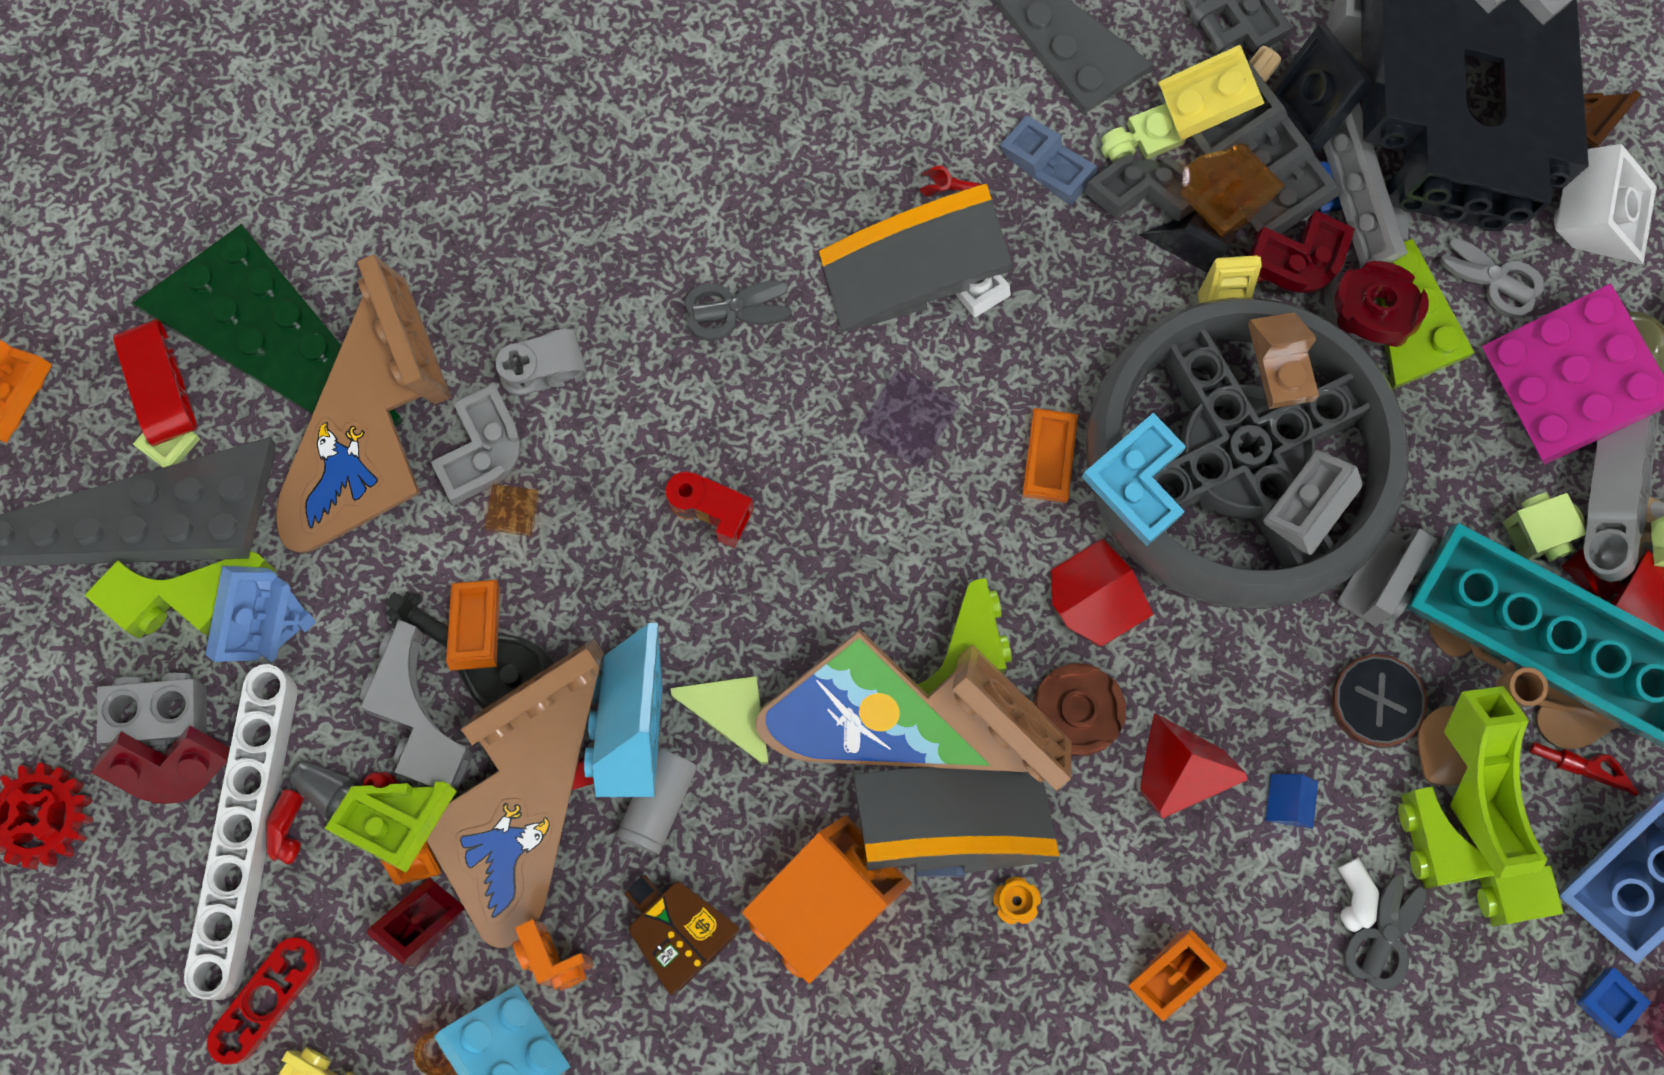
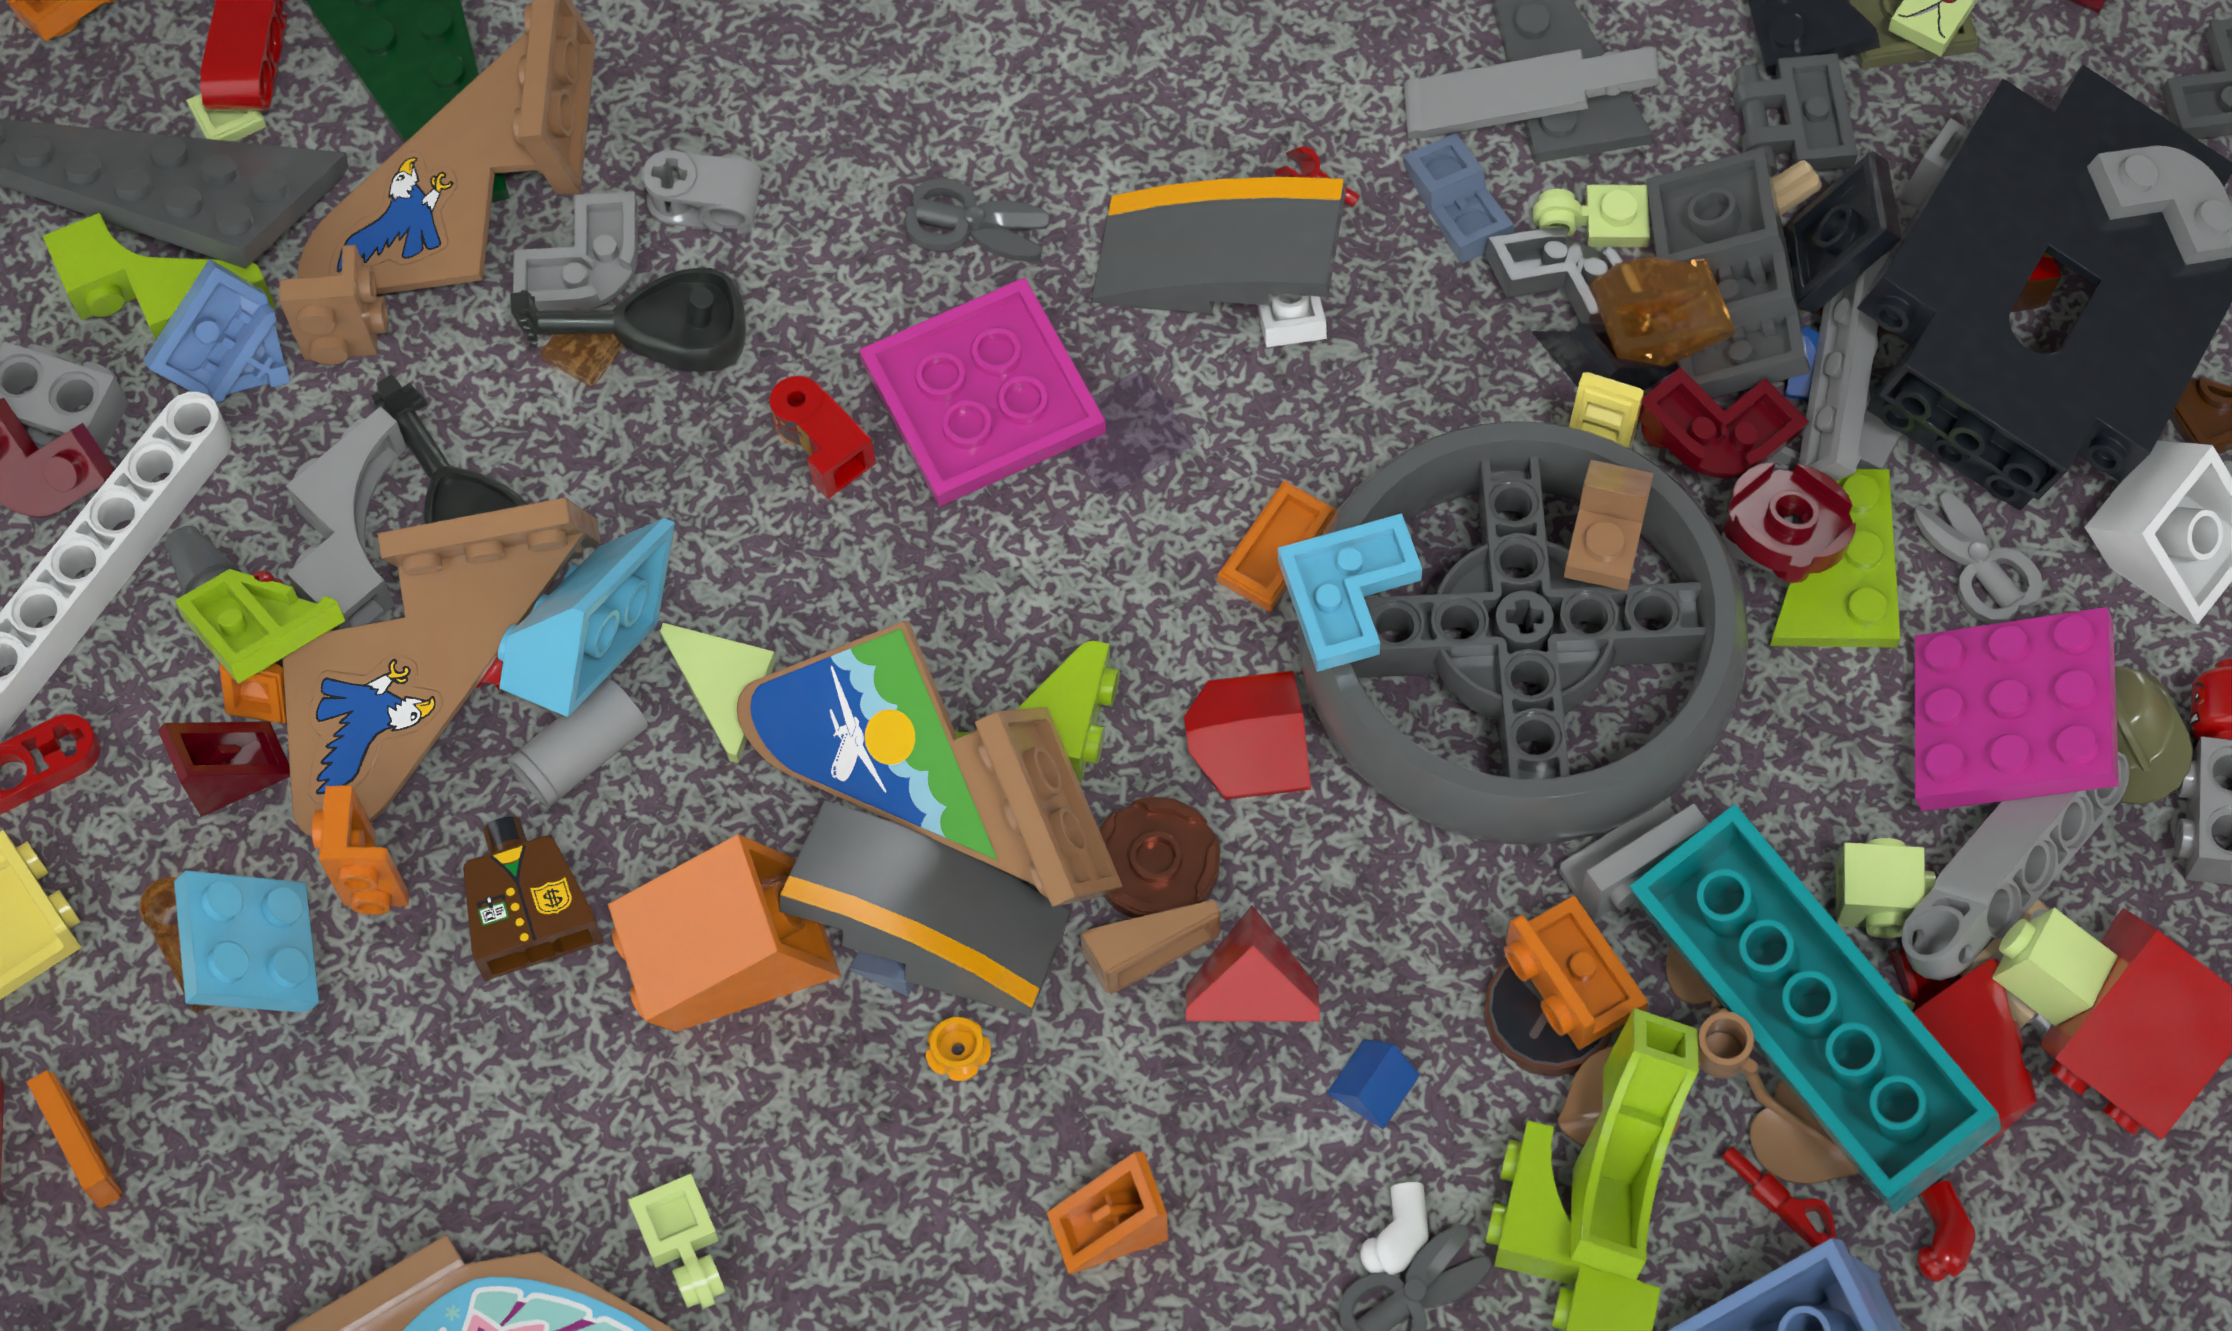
camera: 30 degrees right, 10 degrees down
red arm [266,789,304,865] -> none
orange tile [446,580,500,671] -> none
light yellow plate [1158,45,1264,140] -> none
light grey slope [1263,450,1362,555] -> none
none -> medium nougat bracket [279,245,388,365]
none -> pearl dark grey piece [510,268,746,372]
none -> dark pink plate [859,277,1106,507]
none -> medium nougat slope [1080,900,1221,995]
none -> light grey piece [1404,47,1659,139]
none -> orange bracket [1504,895,1649,1050]

